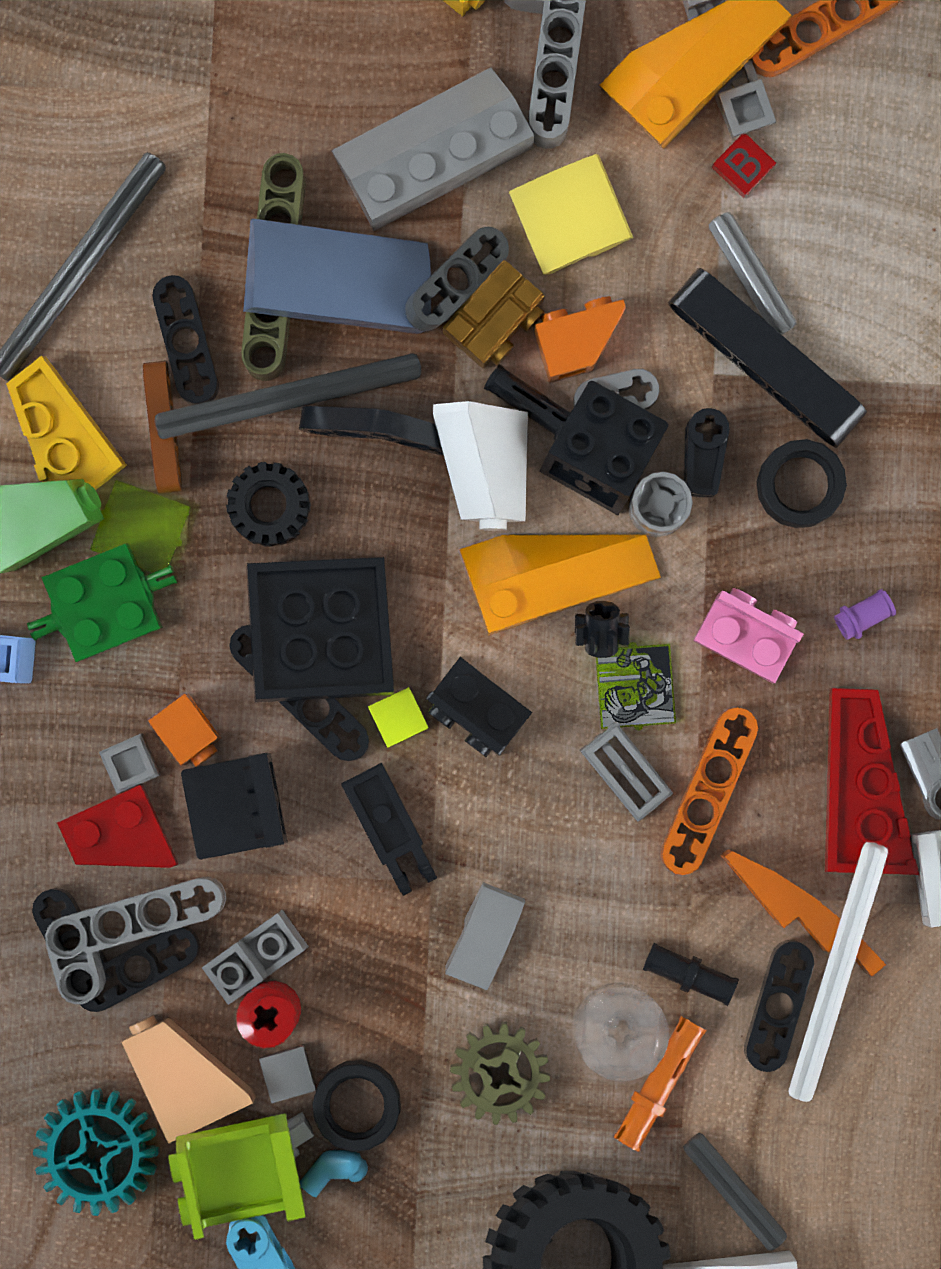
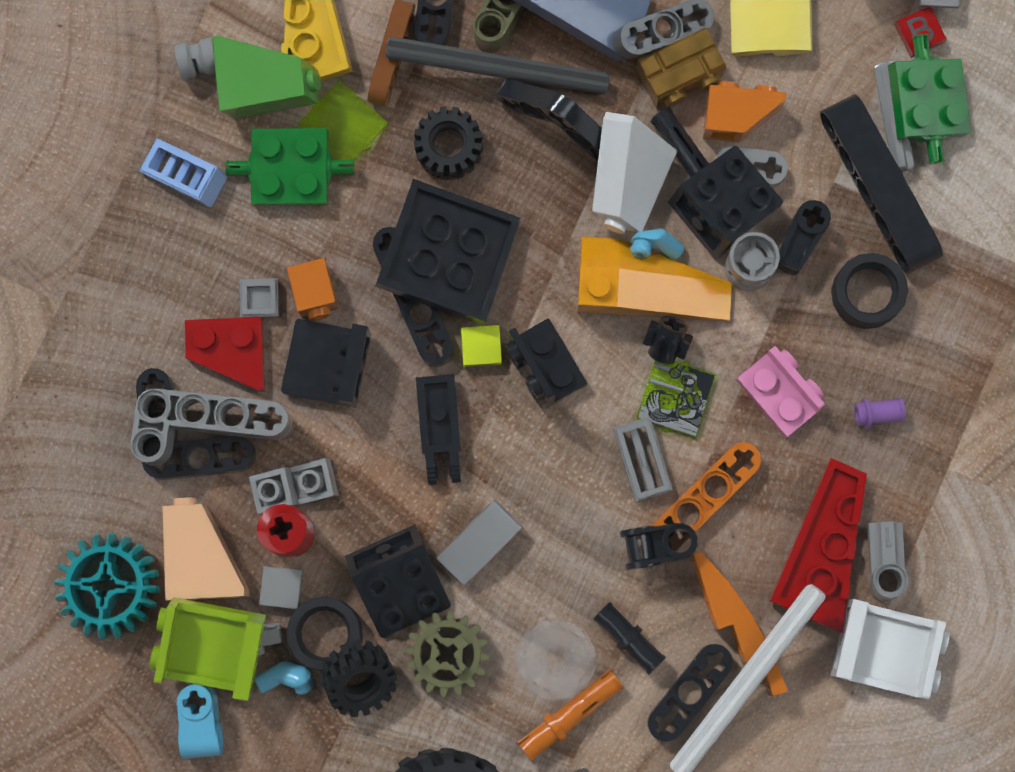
camera: 30 degrees right, 5 degrees down
none -> black tyre [320,640,397,717]
none -> black bracket [345,524,451,638]
none -> black piece [620,523,698,570]
none -> medium azure arm [630,229,684,259]
none -> green plate [888,34,971,165]

